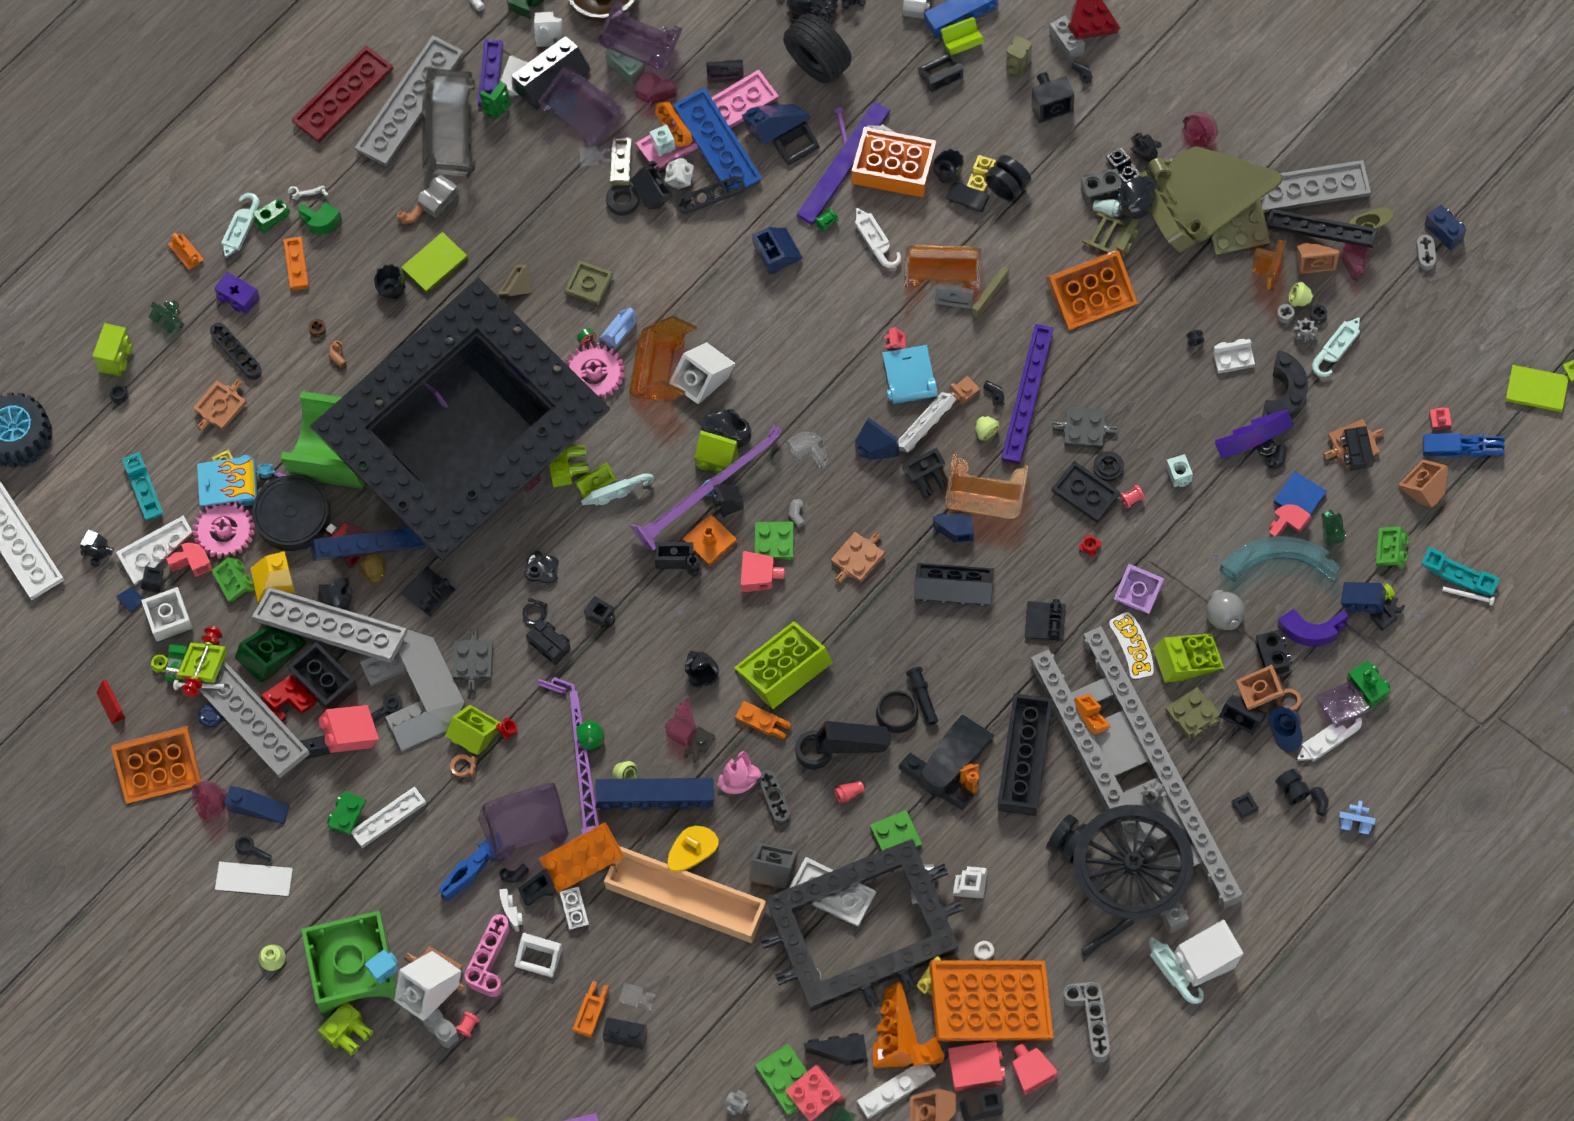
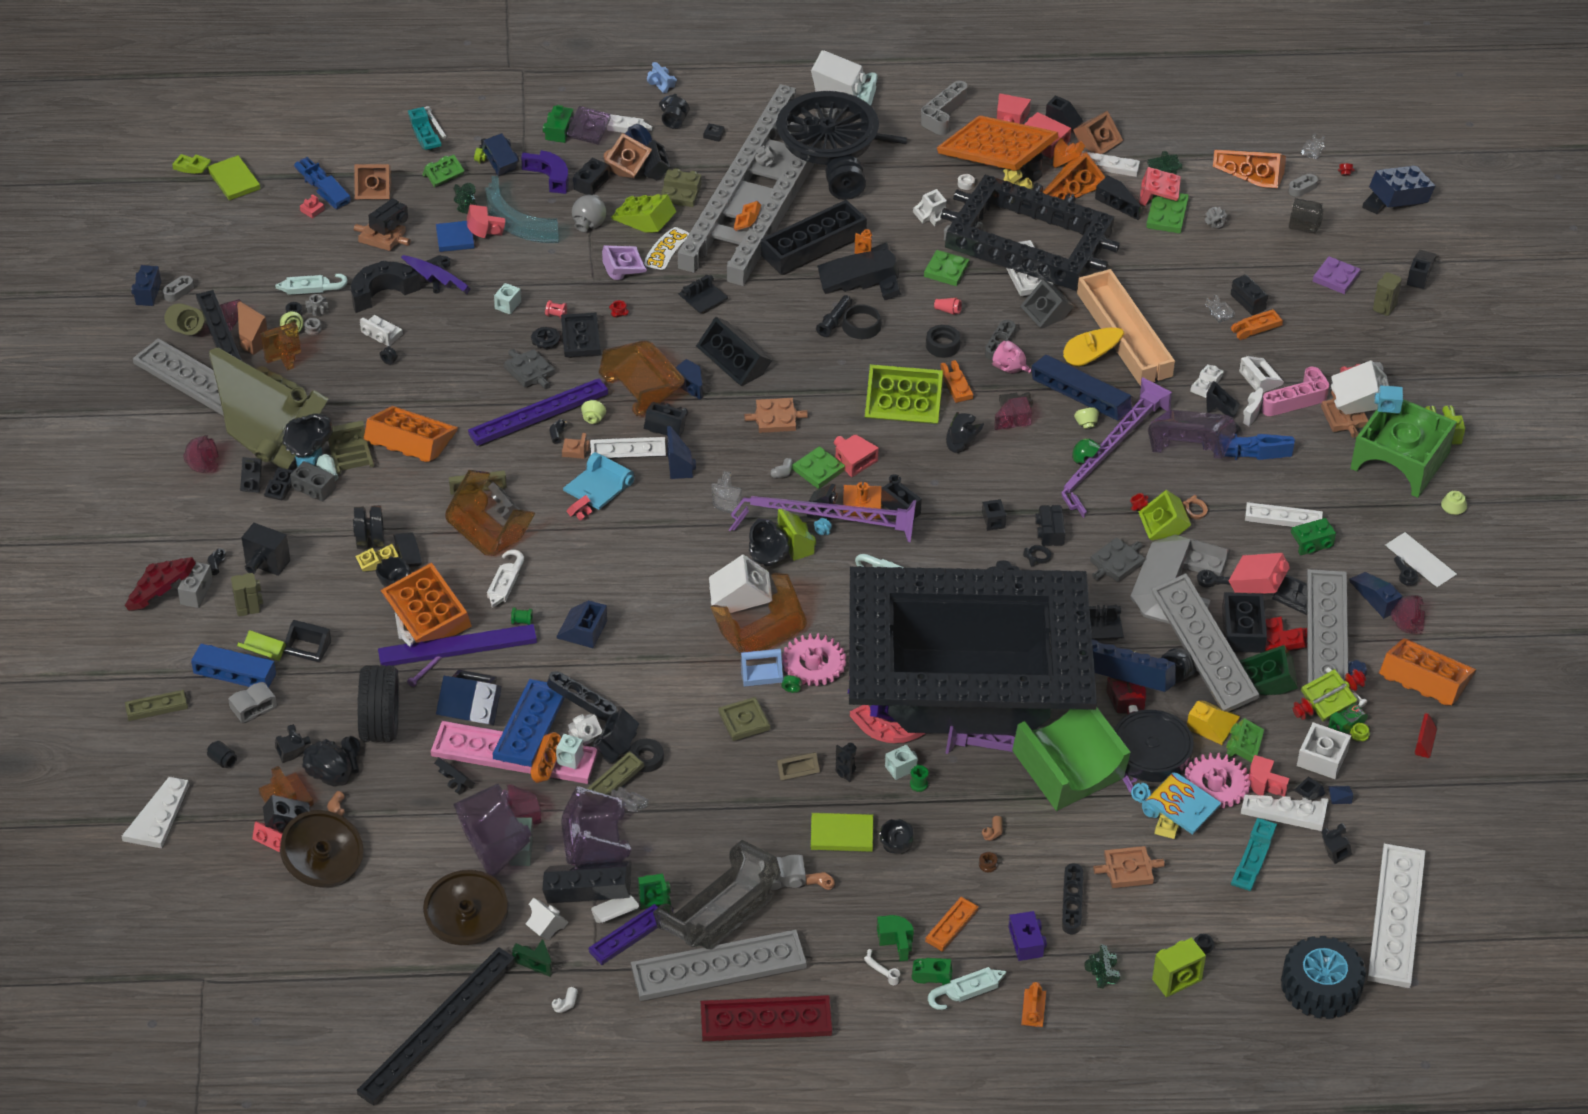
camera: 140 degrees left, 20 degrees down
orange plate [539,822,625,893] -> none
black slope [815,721,891,754] -> none

